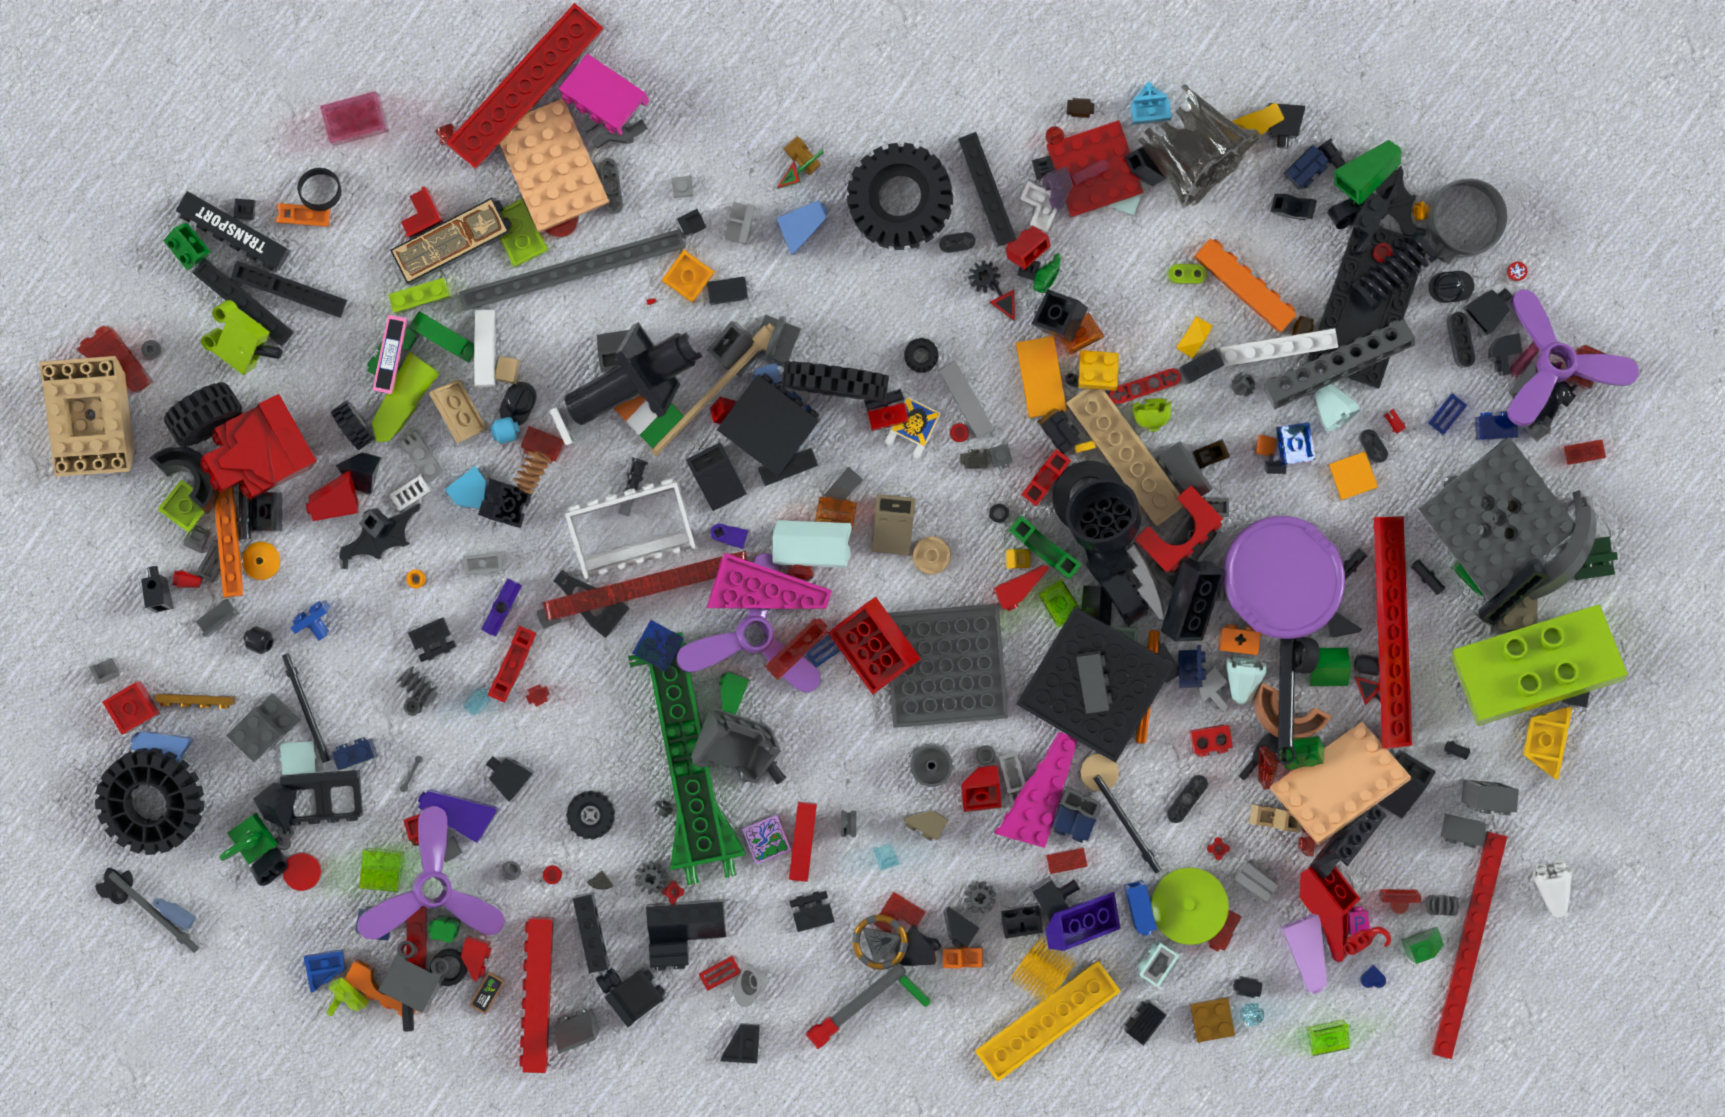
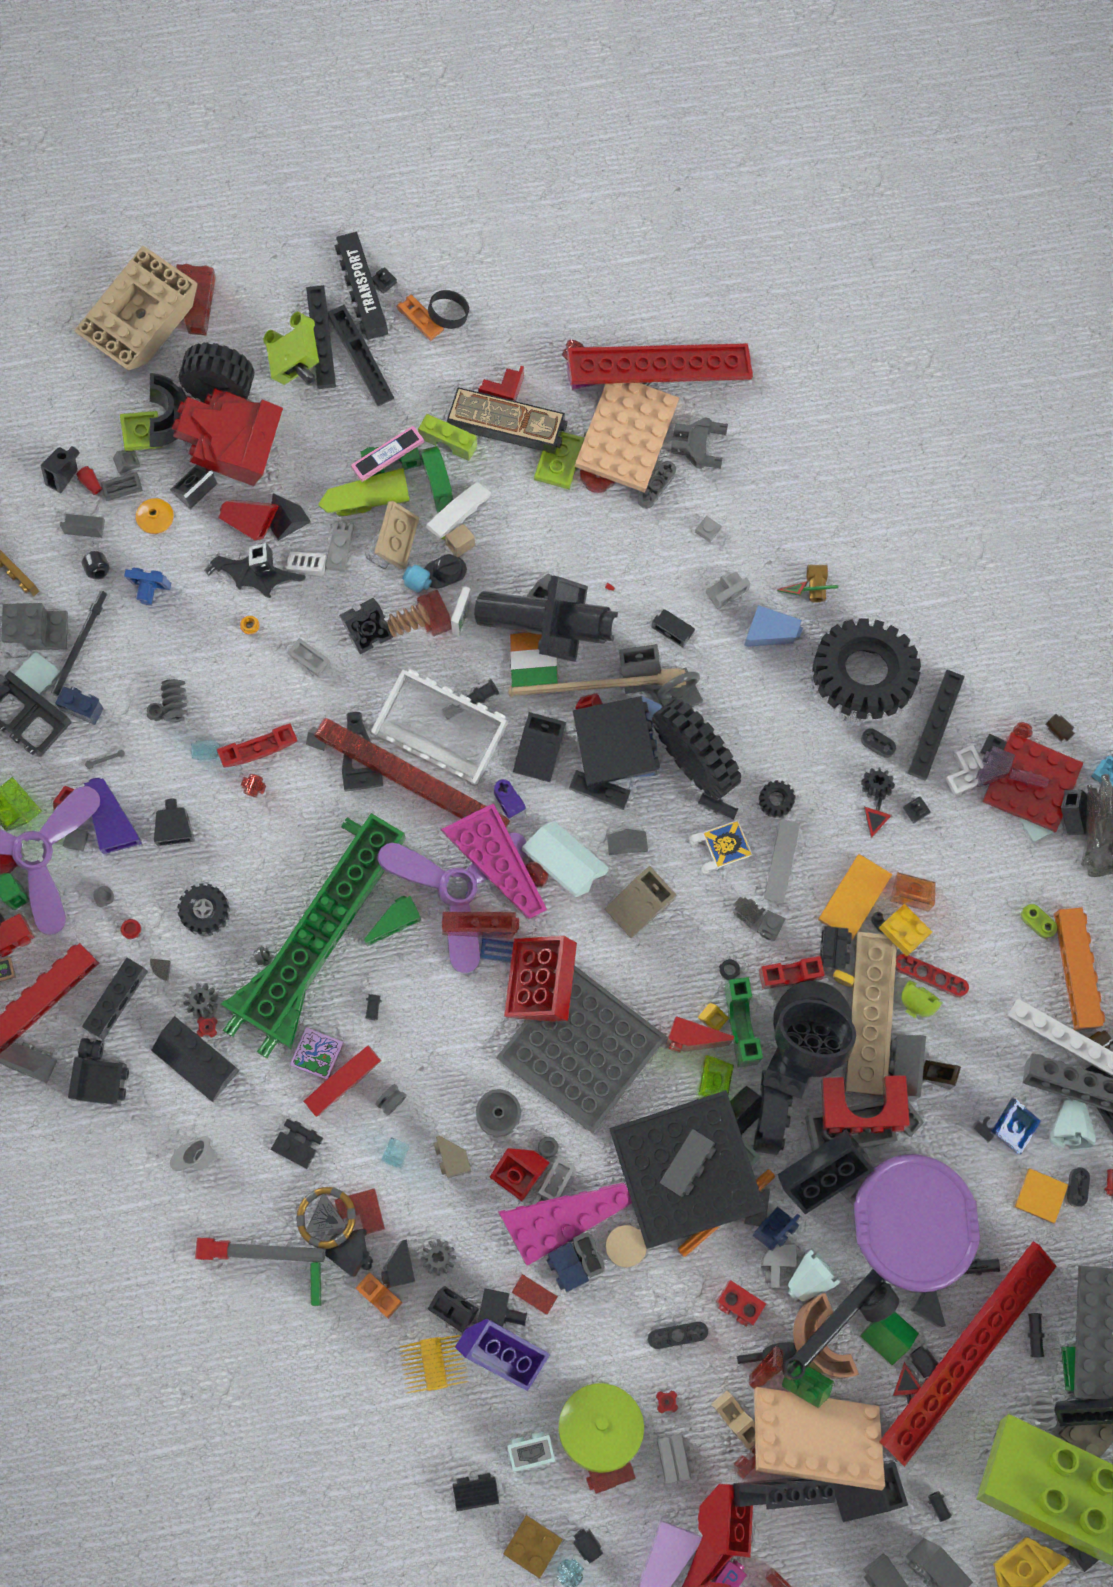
camera: 40 degrees right, 15 degrees down
dark grey plate [141,340,161,359] -> none
green brick [163,222,210,271] -> none
orange plate [215,487,244,598] -> none
black pin [237,483,253,539] -> none
clear pink brick [320,91,390,146] -> none
black wheel [330,400,375,450] -> none
black plate [408,617,457,662] -> none
medium azure slope [445,466,488,509] -> none
dark grey plate [459,229,686,311] -> none
dark purple piece [481,578,523,637] -> none
dark pink panel [558,54,650,136] -> none
clear blue tile [632,619,685,672] -> none
black brick [649,940,689,971] -> none
light orange tile [661,250,715,303] -> none
black panel [677,209,706,238] -> none
dark grey windscreen [691,708,781,784] -> none
red tile [699,955,741,991] -> none
black wing [720,1023,760,1064] -> none
clear orange brick [815,496,857,530] -> none
red plate [868,403,909,431] -> none
tan tile [913,536,951,575] -> none
red plate [950,423,969,442] -> none
yellow plate [975,960,1121,1082] -> none
red brick [1005,225,1051,269] -> none
black brick [1032,289,1088,342] -> none
green piece [1033,253,1061,293] -> none
black bar [1093,774,1161,874] -> none
blue window [1124,880,1157,936] -> none
light grey slope [1127,542,1165,620] -> none
yellow slope [1176,316,1212,358] -> none
black brick [1179,348,1224,384] -> none
orange brick [1218,624,1261,655] -> none
dark grey gear [1231,372,1255,397] -> none
orange slope [1255,435,1277,457] -> none

